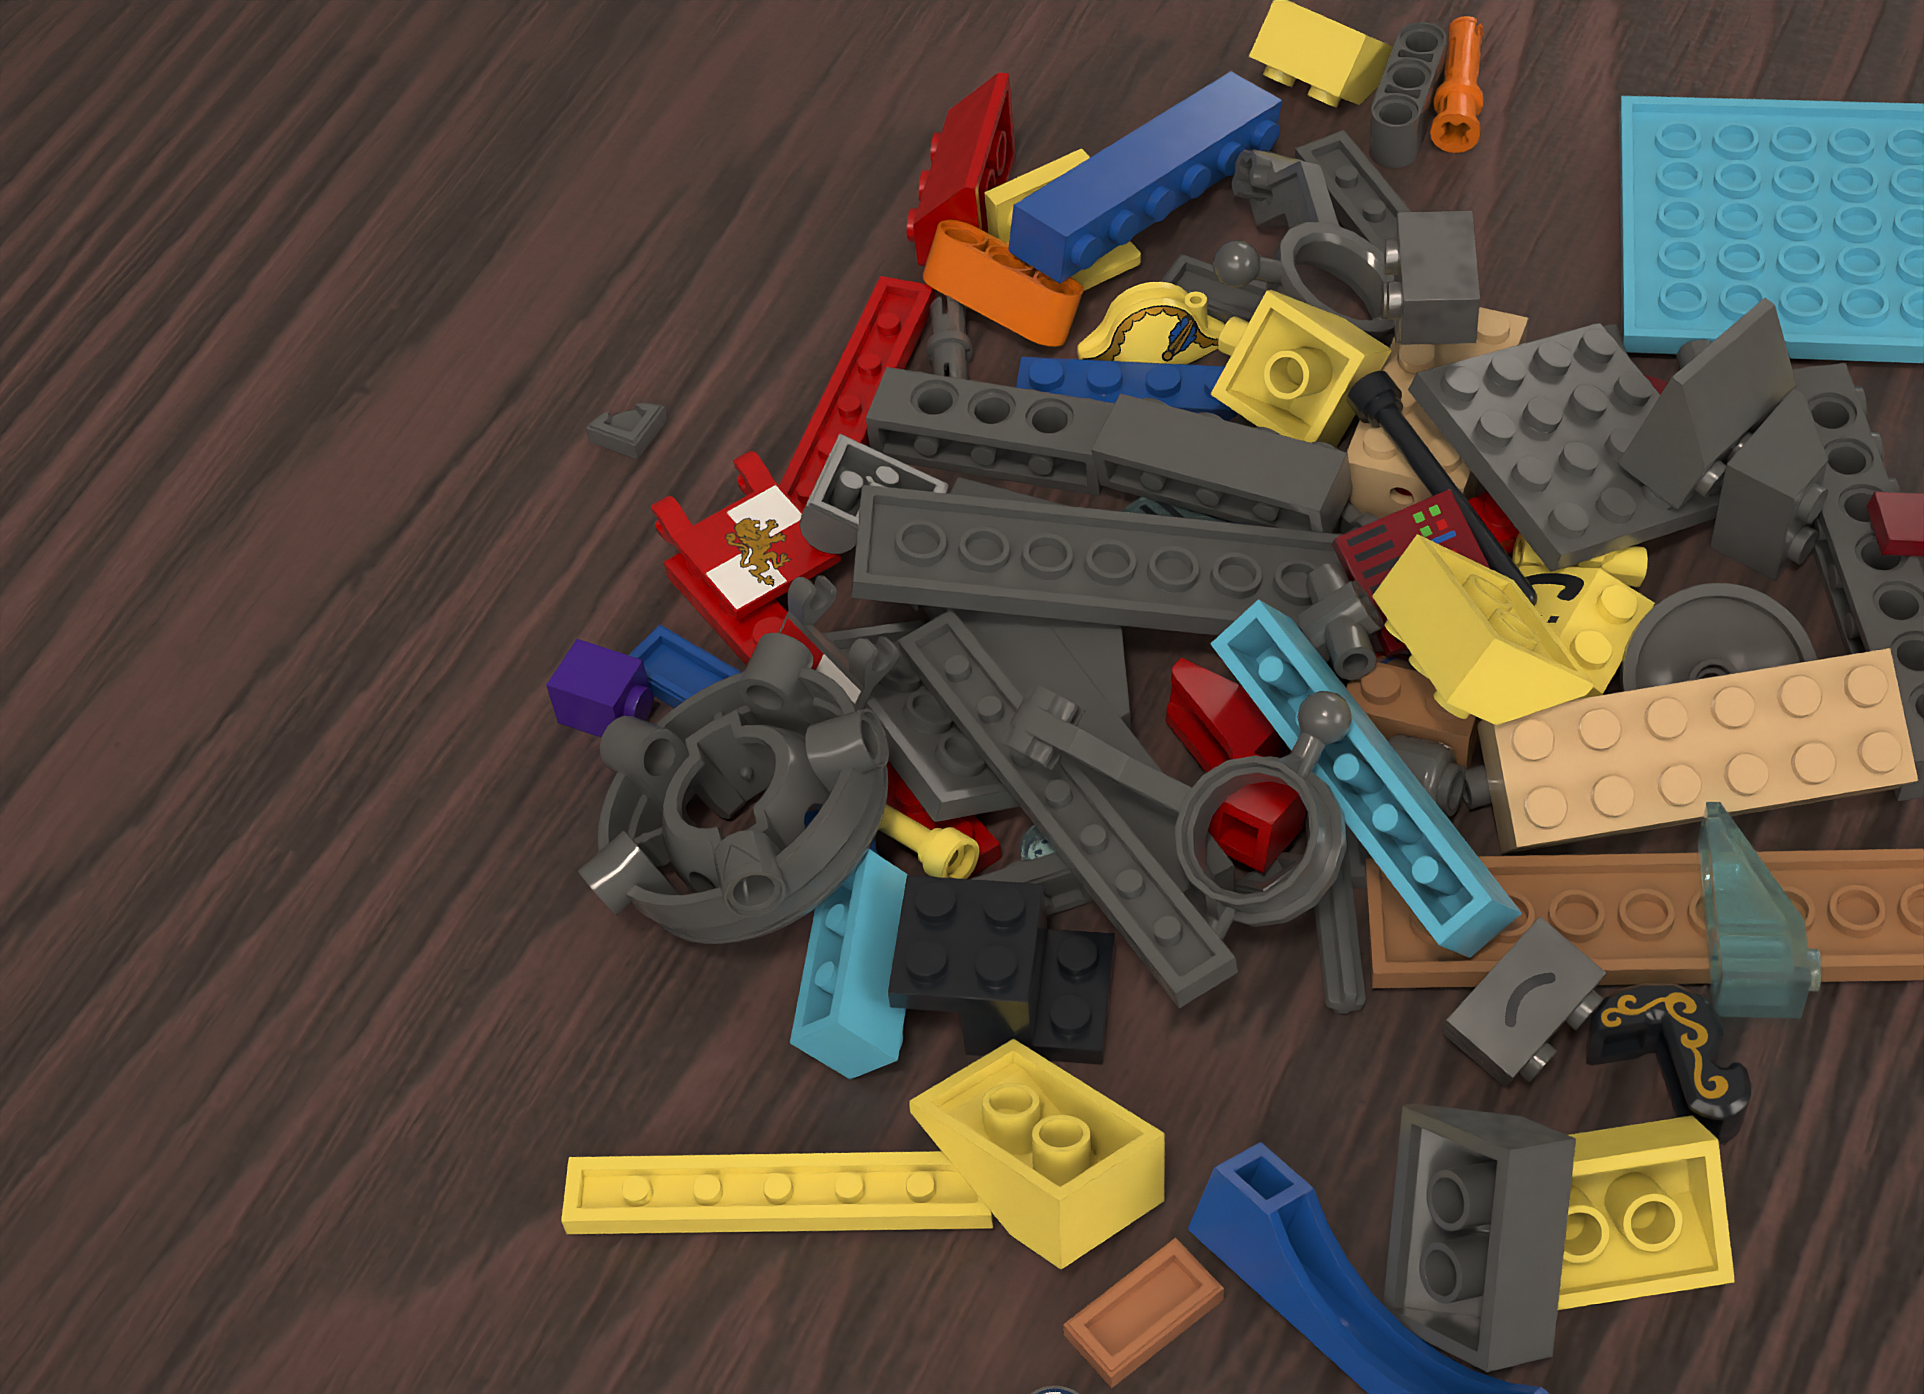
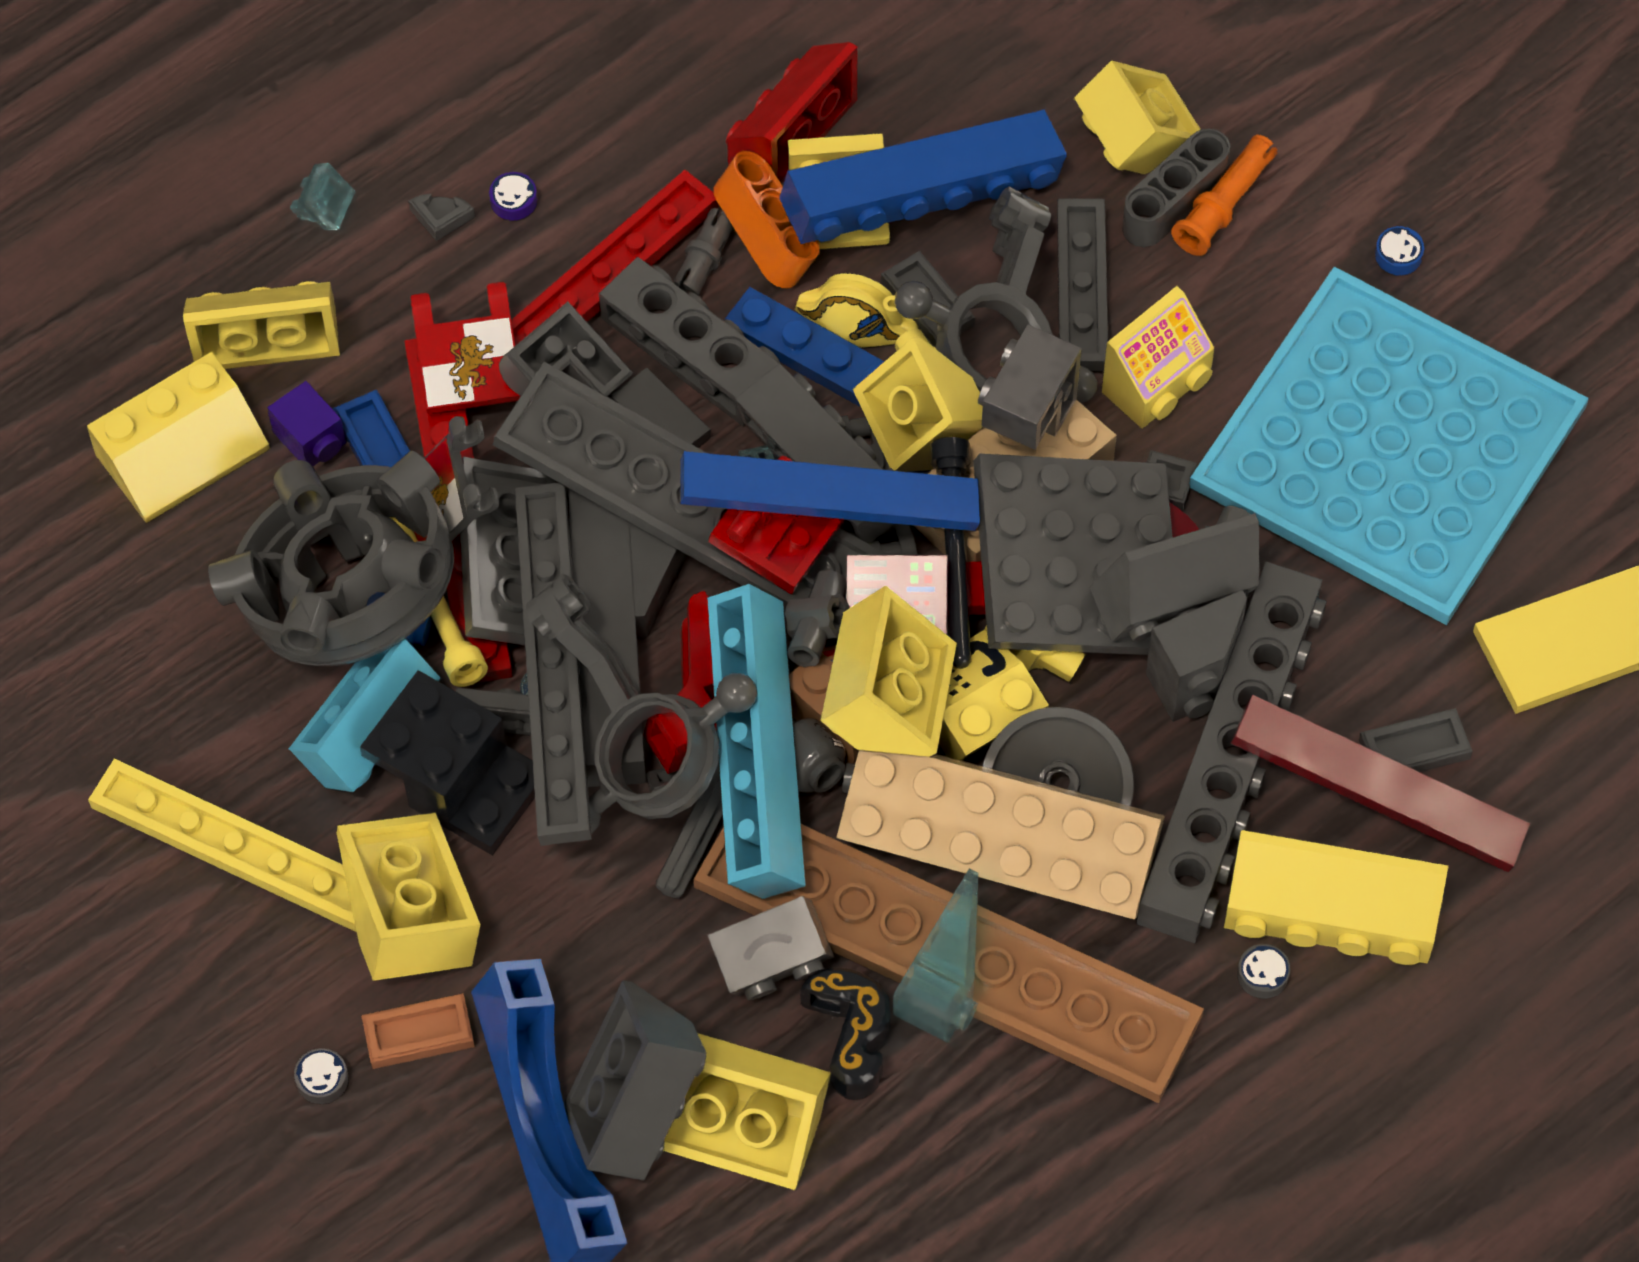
camera: 20 degrees right, 10 degrees up
none -> light yellow slope [87,352,270,523]
none -> light yellow slope [183,281,340,369]
none -> clear light blue tile [290,163,355,230]
none -> tile [489,172,537,221]
none -> blue tile [680,451,980,531]
none -> red plate [708,456,845,595]
none -> light yellow slope [1102,286,1214,429]
none -> tile [1375,226,1424,275]

